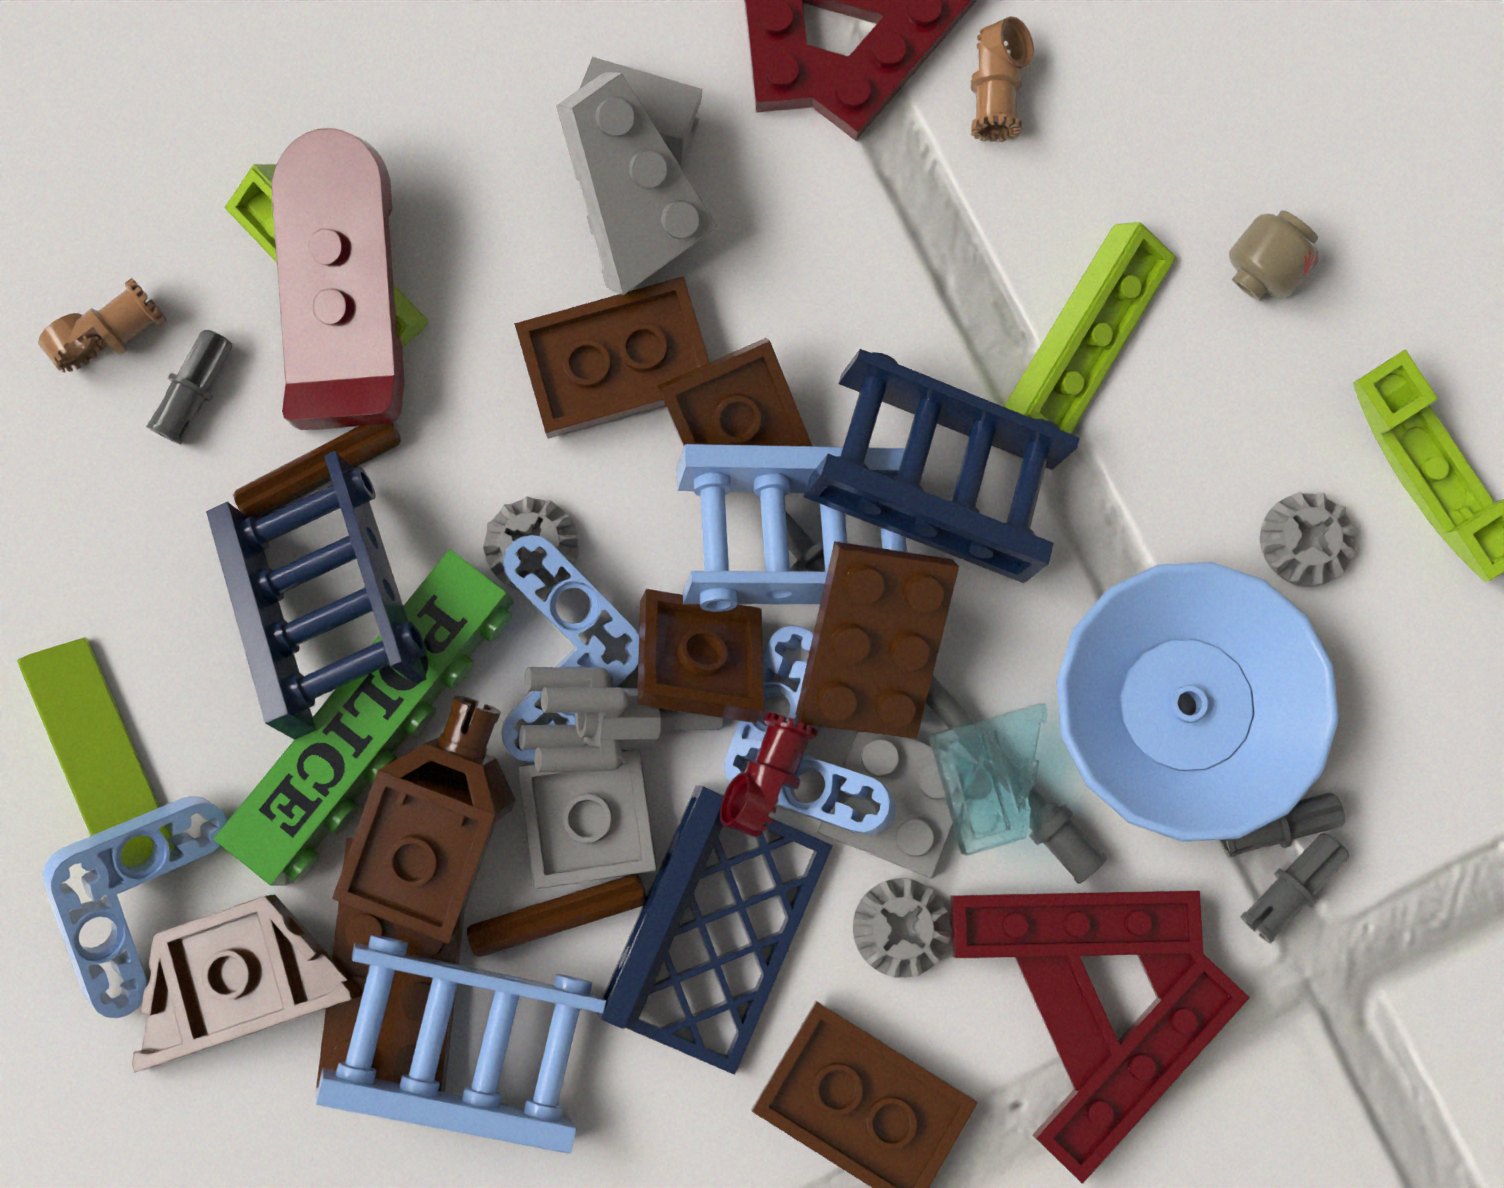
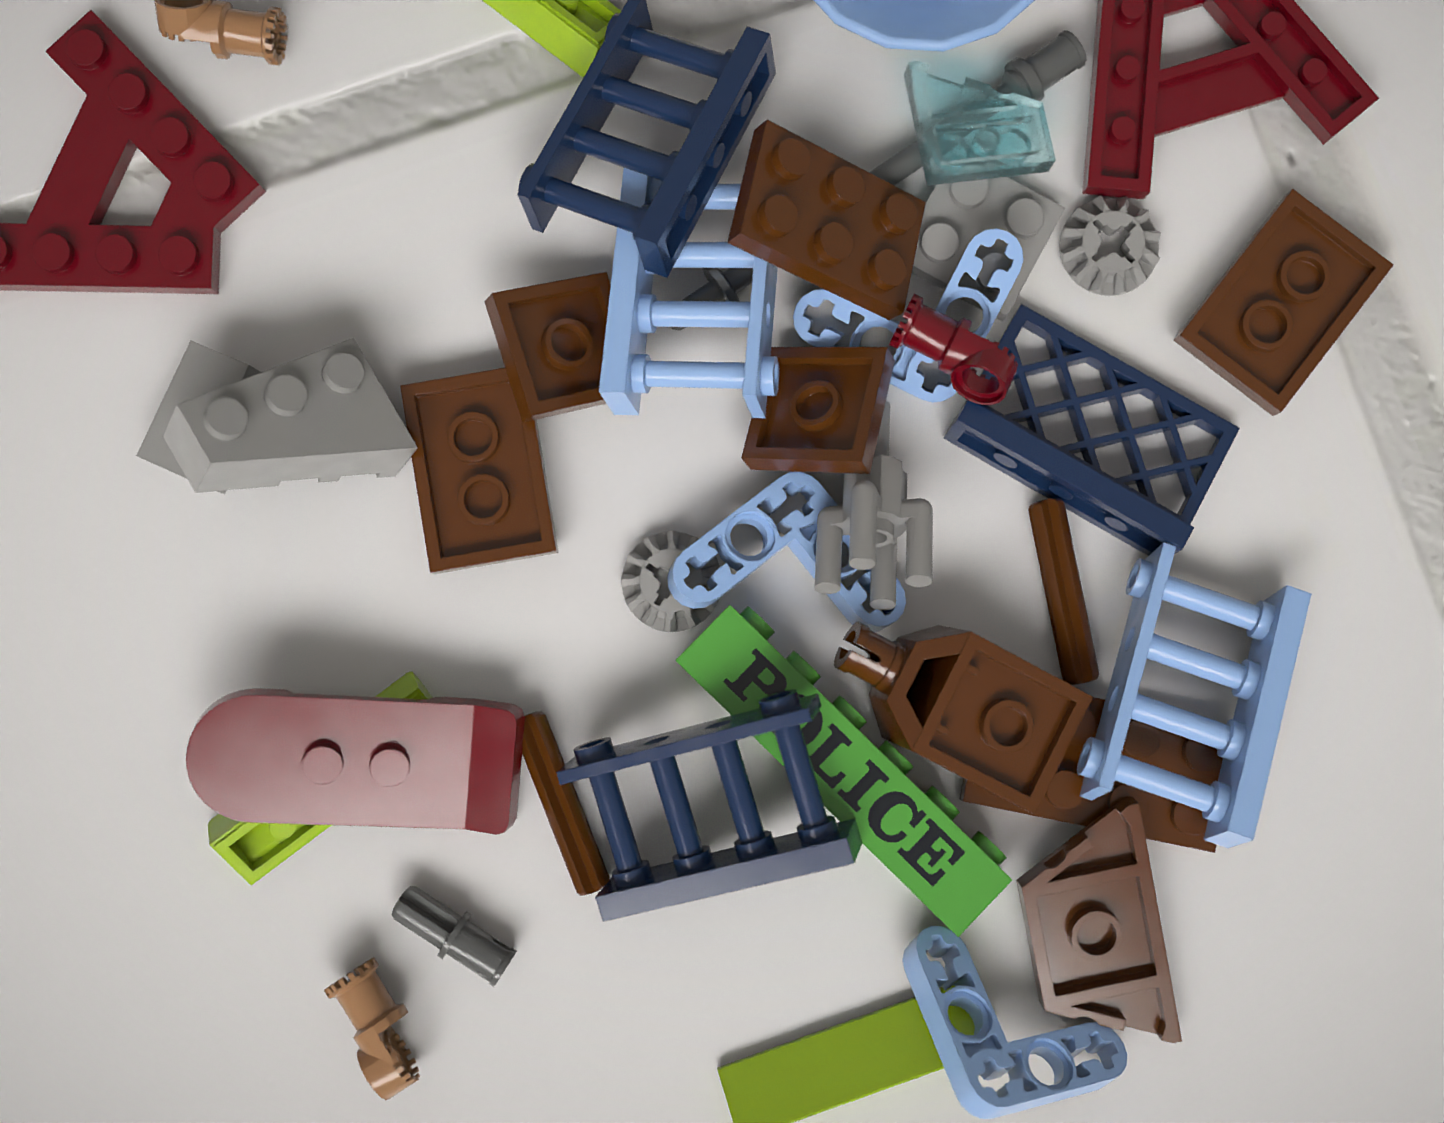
camera: 85 degrees left, 5 degrees up
light grey plate [518,749,657,889] -> none

